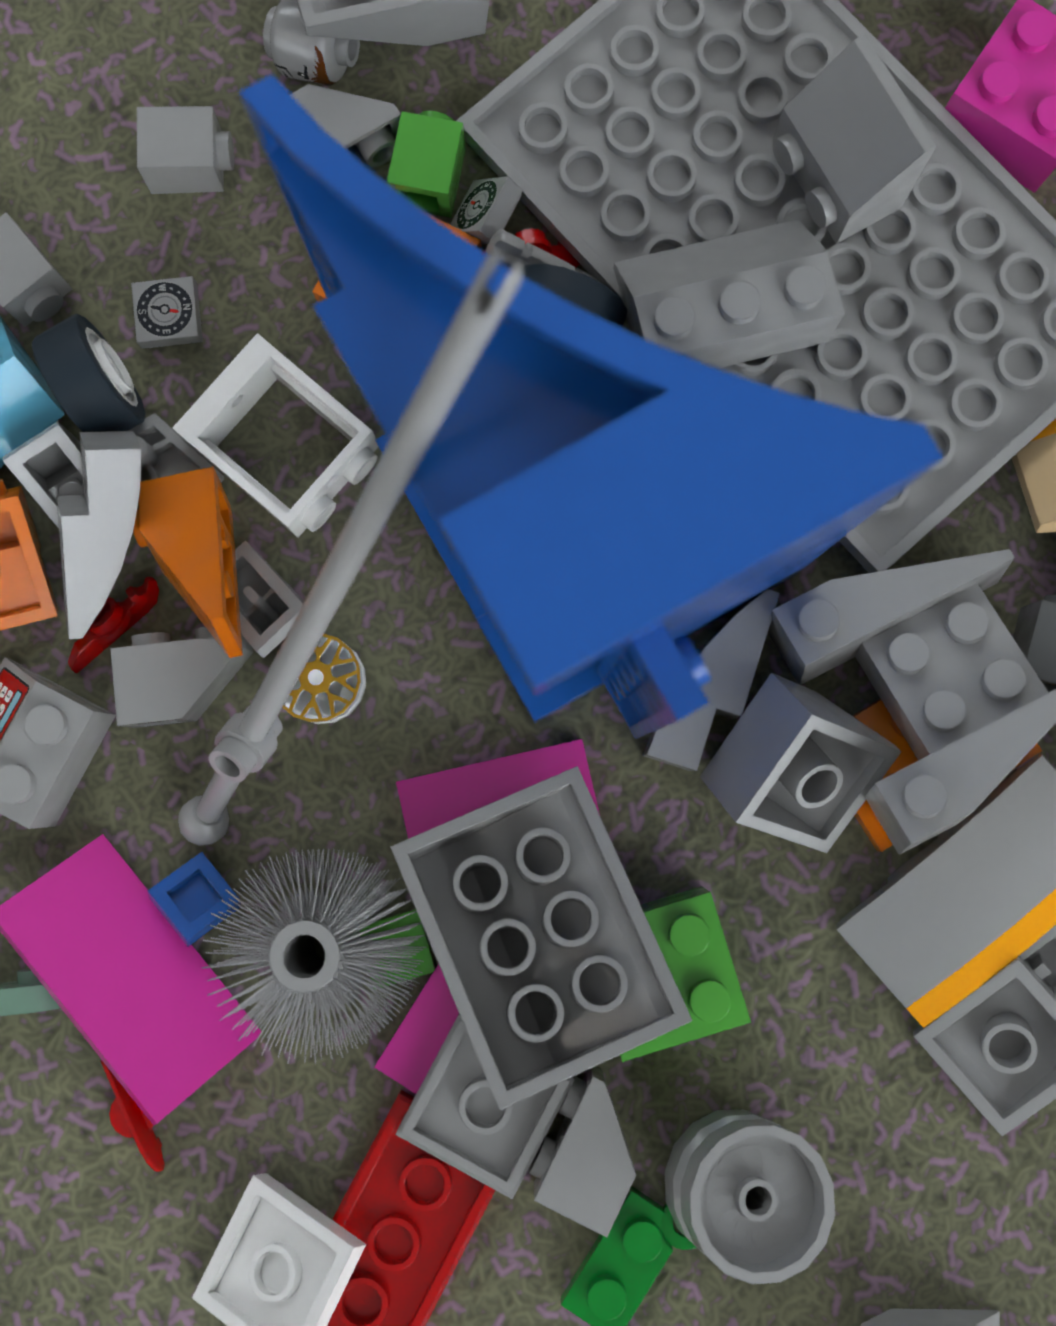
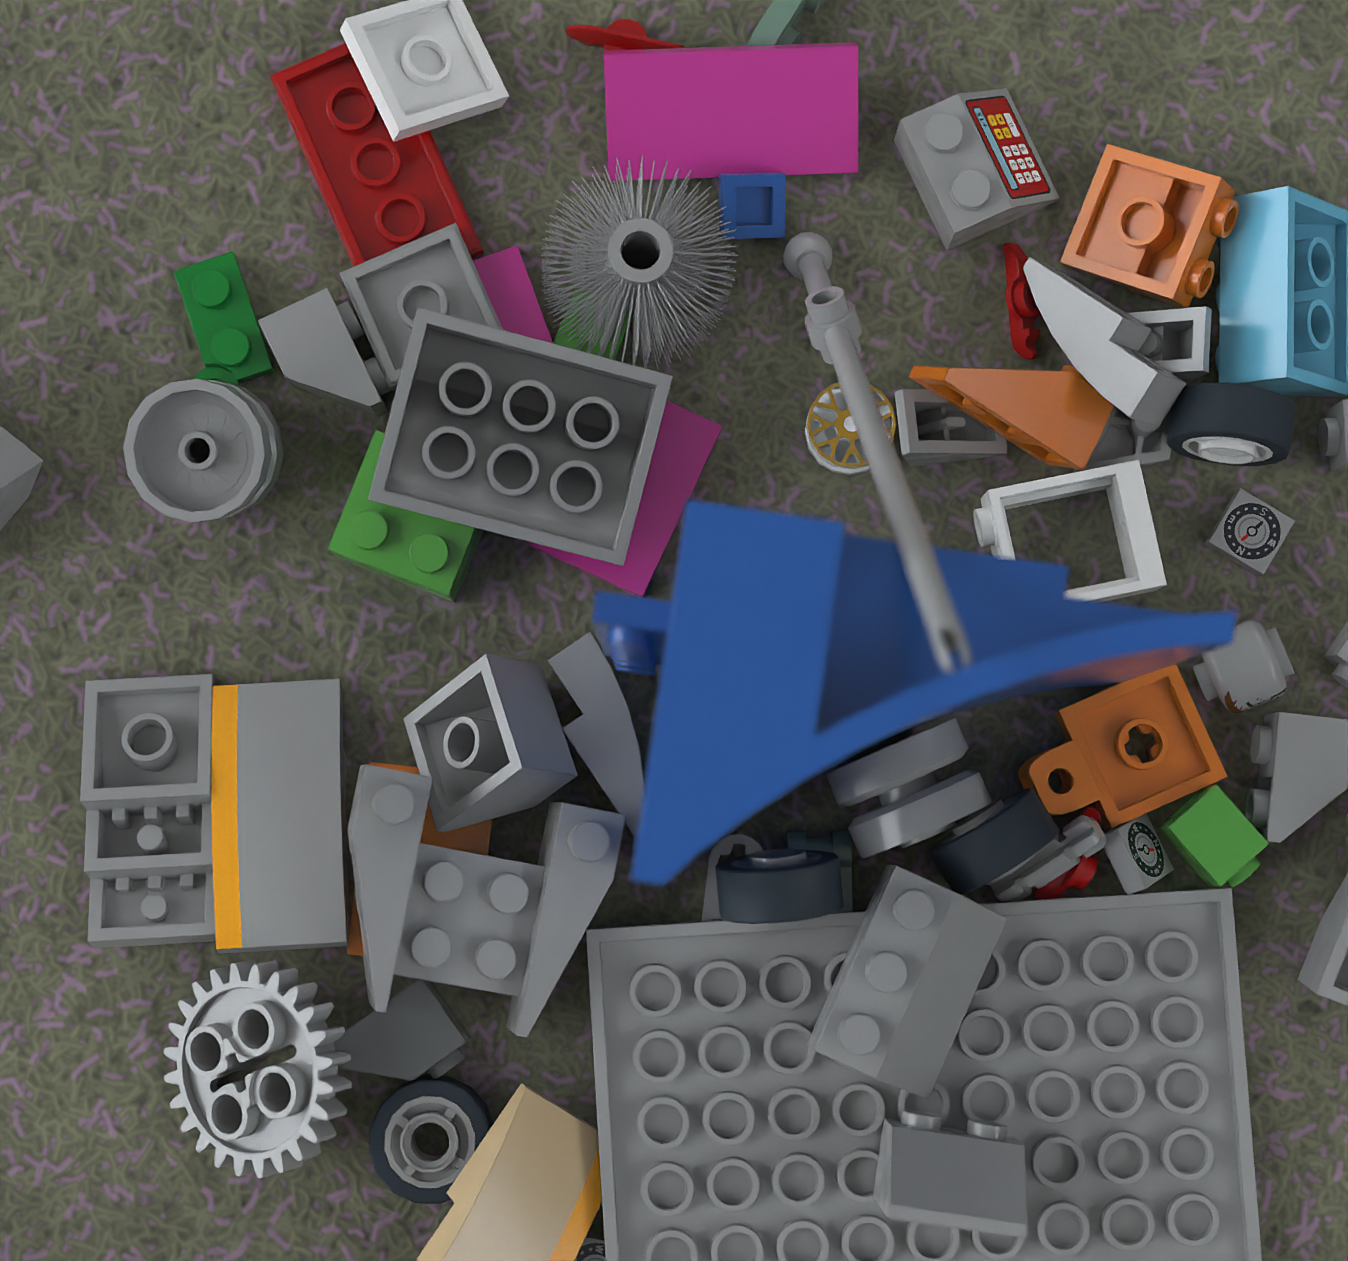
camera: 125 degrees right, 0 degrees up
light grey slope [111,627,253,728] -> none
none -> light grey head [1193,620,1295,713]

